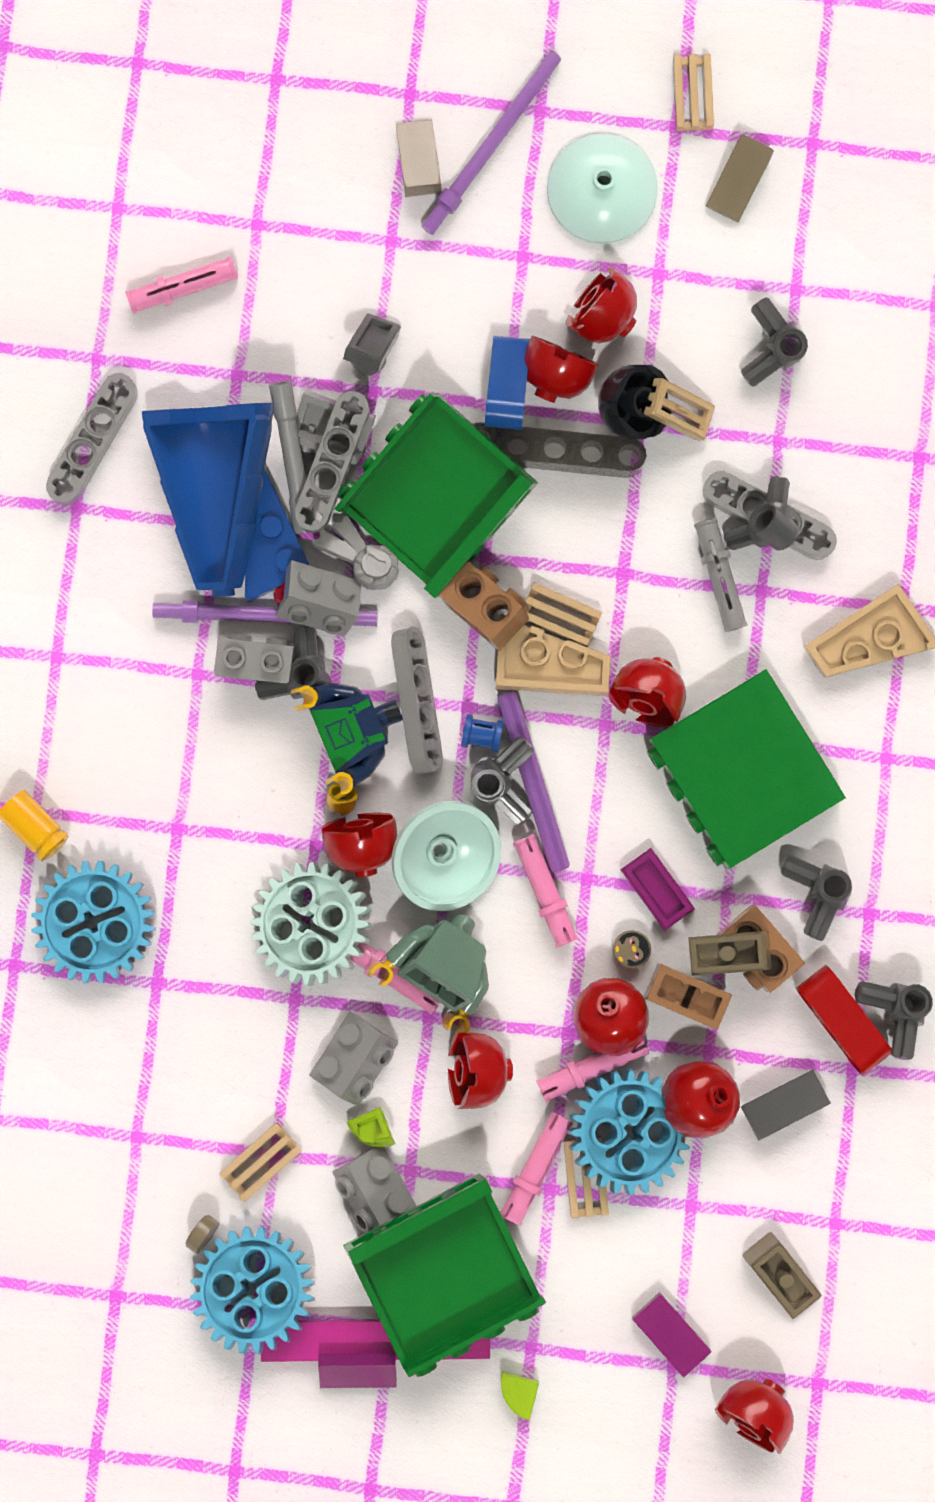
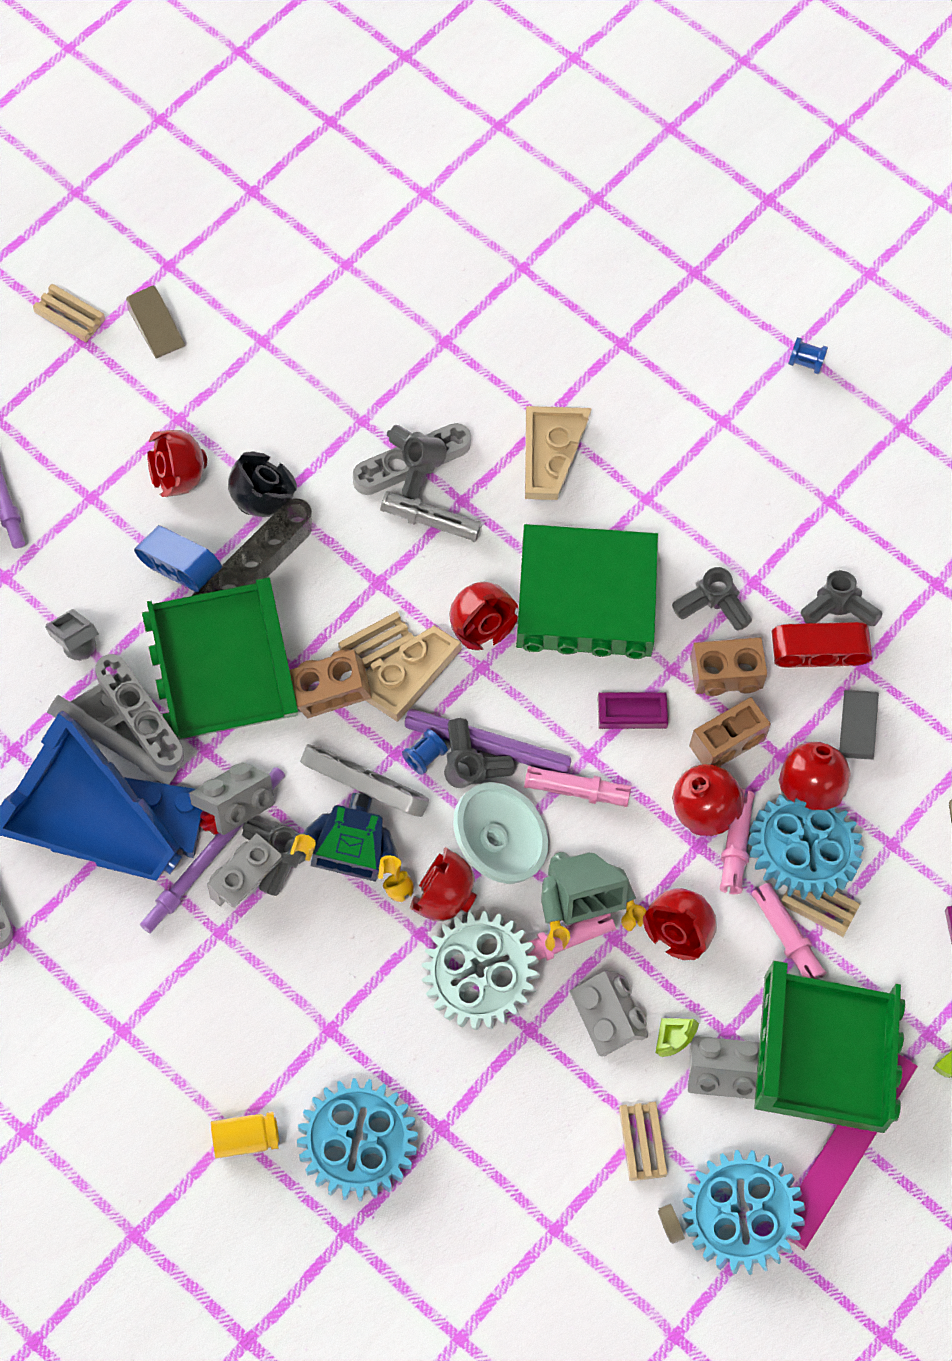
camera: 60 degrees left, 20 degrees down
light grey piece [313,516,399,590] -> none
magenta tile [318,1353,397,1388] -> none
red cylinder [524,336,599,403] -> none
light aqua dish [547,134,658,244] -> none
dark tan tile [613,930,651,968] -> none
tan tile [644,378,715,441] -> none
dark tan slope [688,931,772,976] -> none
dark grey axle [741,297,808,387] -> none

